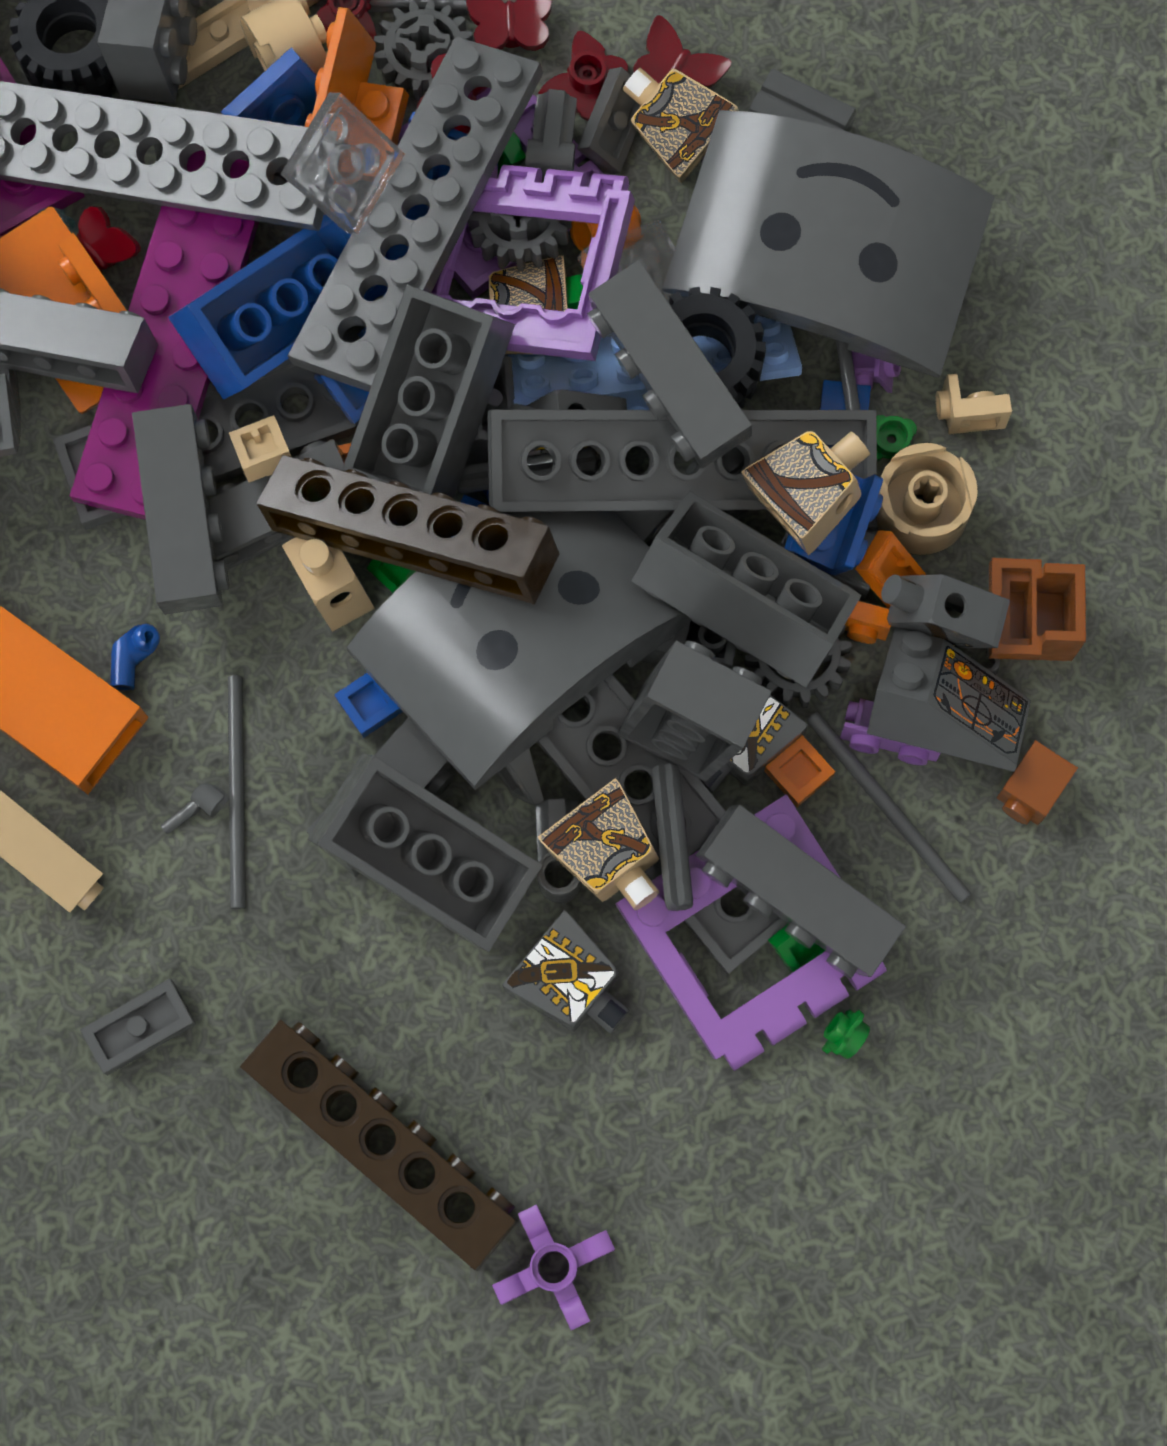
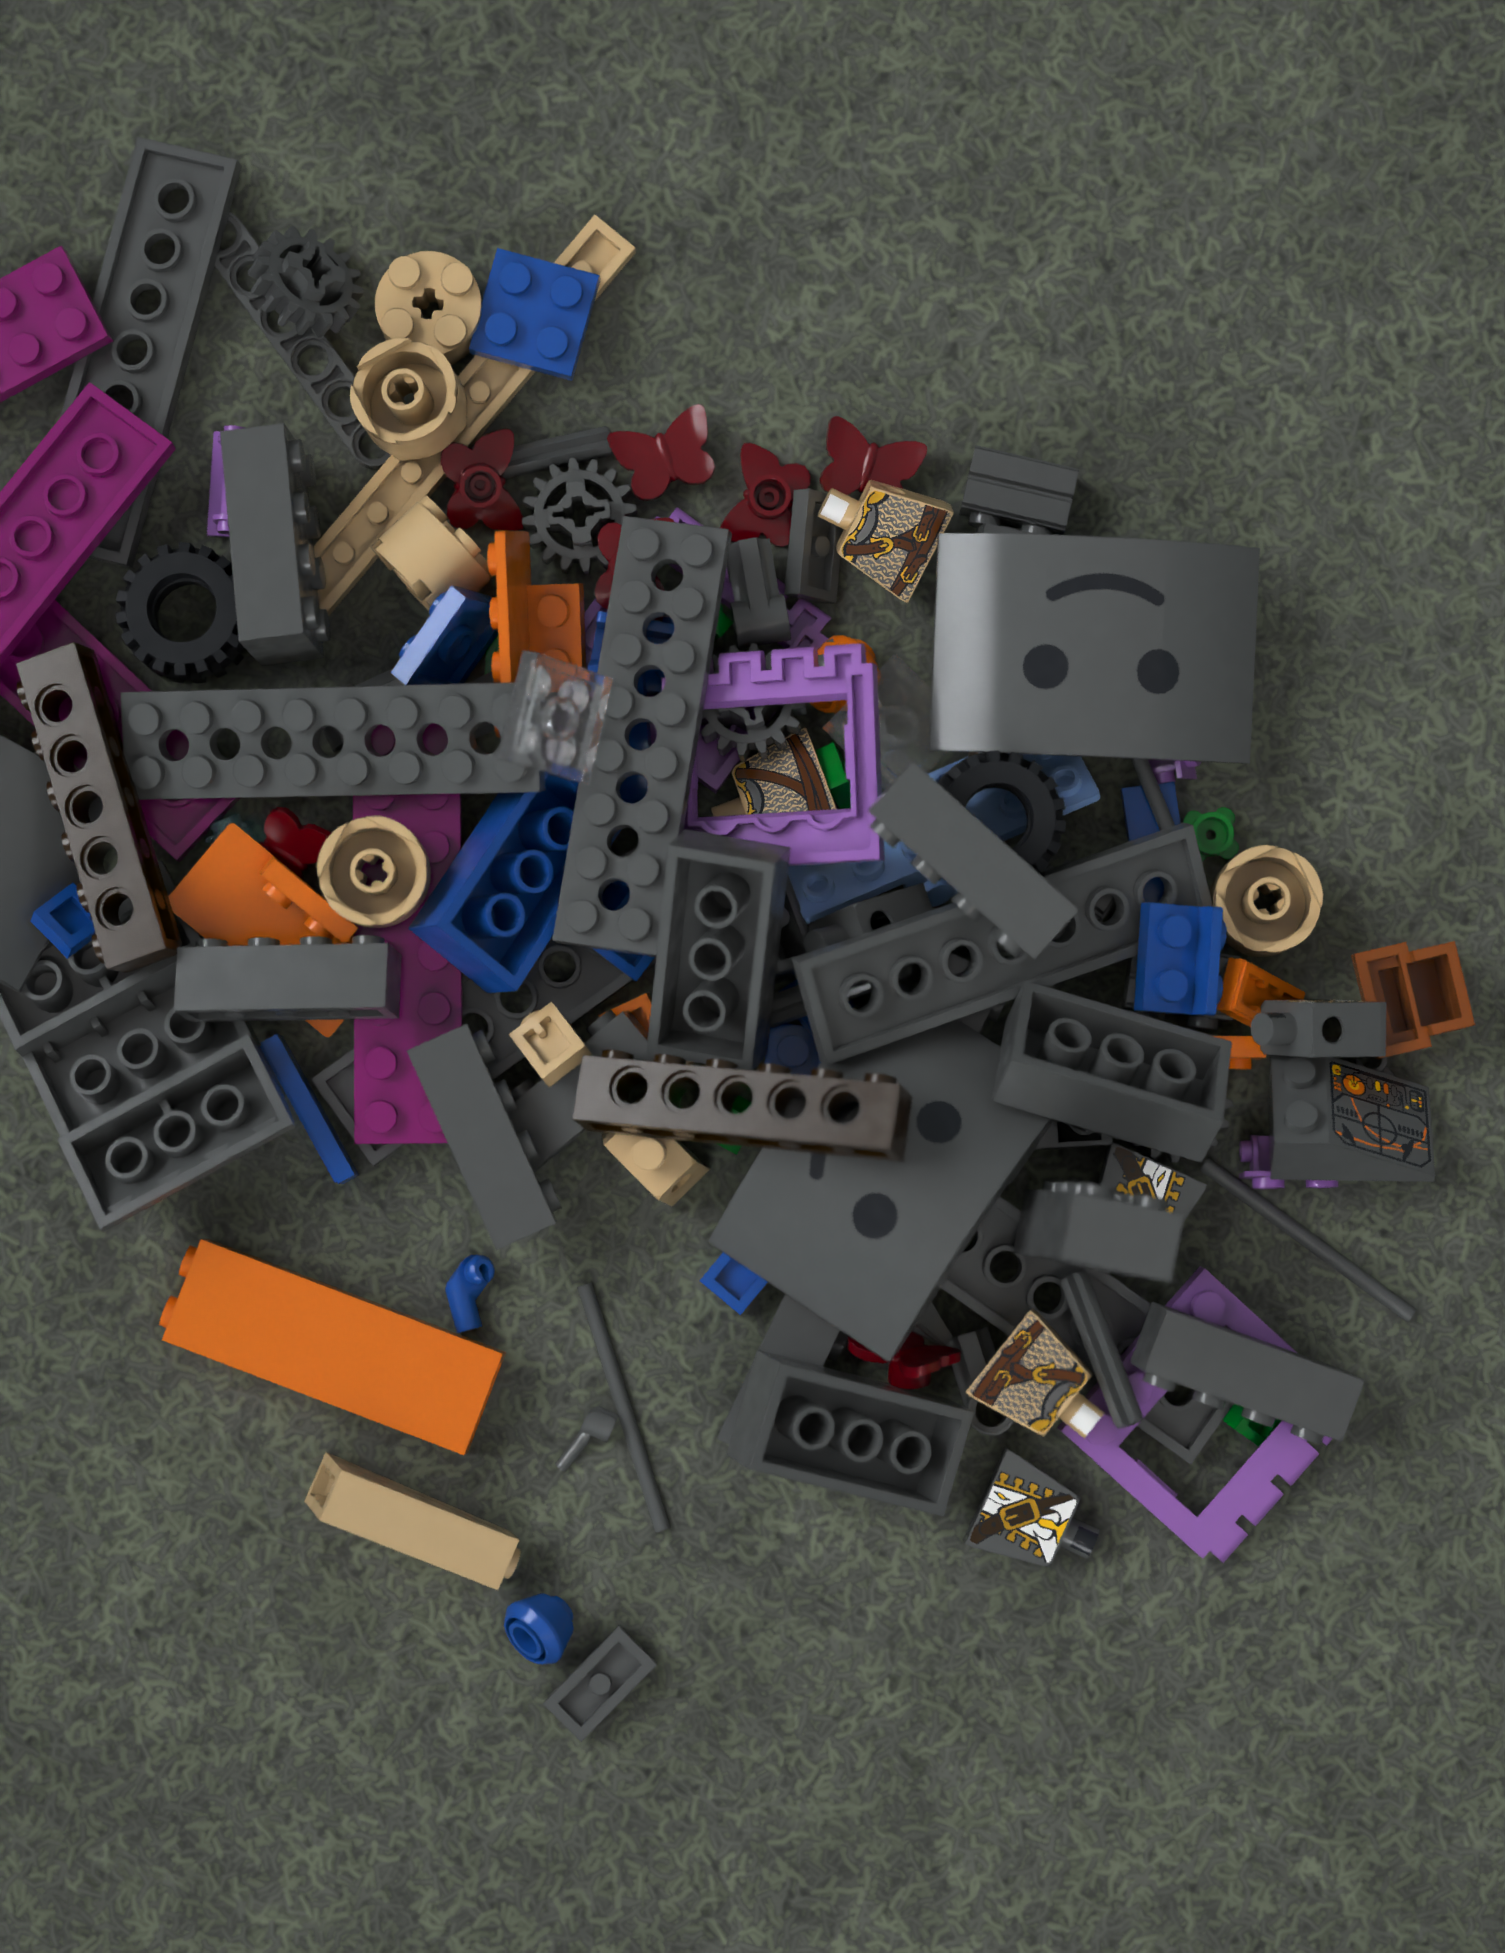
camera: 15 degrees left, 10 degrees up
dark brown brick [240,1019,518,1271] -> none
medium lavender pin [492,1205,615,1330] -> none
torso [741,431,870,556] -> none
orange plate [764,735,836,807] -> none
green plate [822,1009,870,1059] -> none
tan bracket [936,373,1012,434] -> none
dark orange brick [996,740,1078,825] -> none
none -> blue tile [260,1034,359,1184]
none -> tan brick [317,816,431,928]
none -> blue cone [504,1593,574,1664]
none -> dark red animal [848,1332,961,1389]

